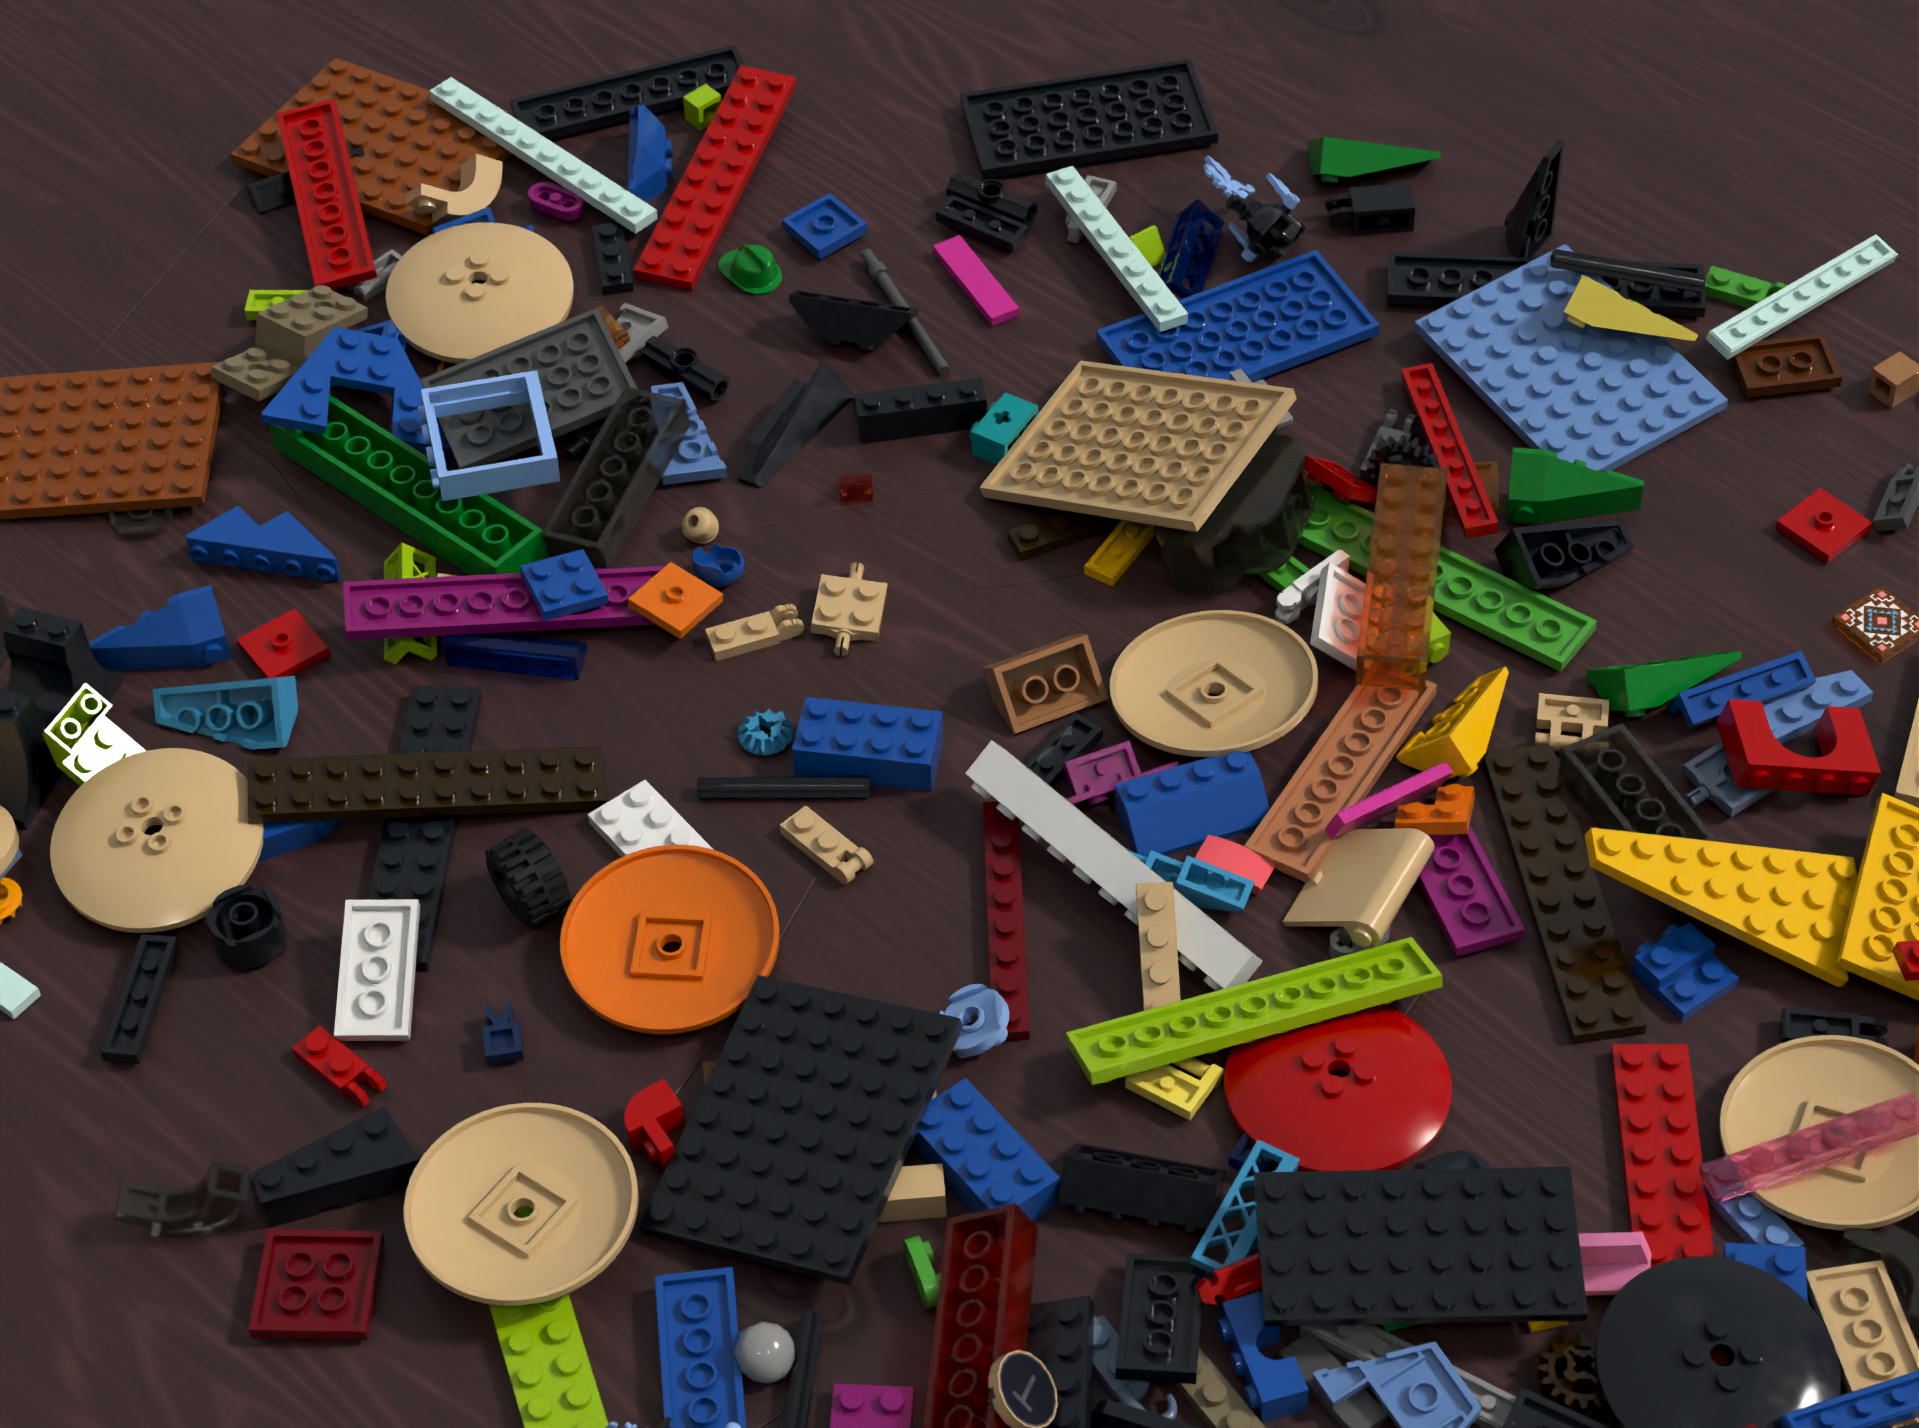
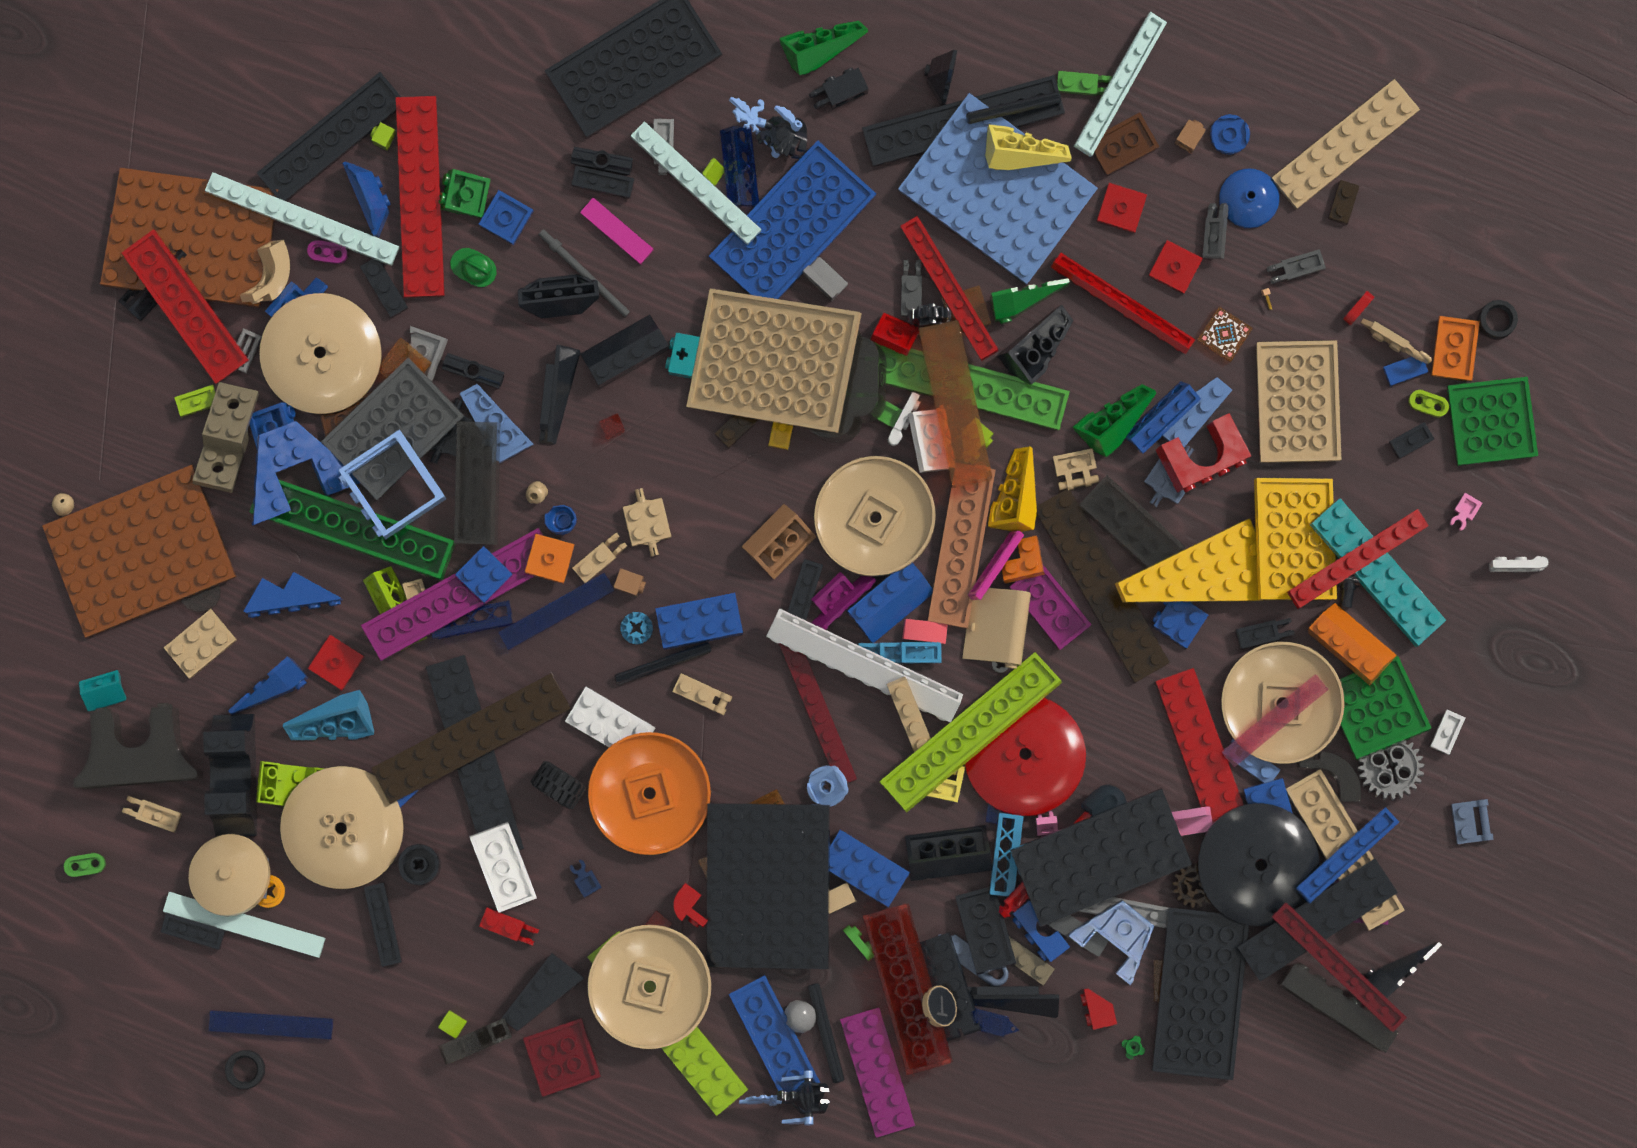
camera: 25 degrees left, 35 degrees up
none -> tan piece [52,493,74,516]
none -> tan plate [164,609,237,679]
none -> green plate [438,169,490,219]
none -> lime slope [438,1010,467,1038]
none -> clear blue plate [498,573,615,650]
none -> medium nougat brick [614,568,646,597]
none -> red plate [1051,253,1195,355]
none -> red plate [1097,183,1147,233]

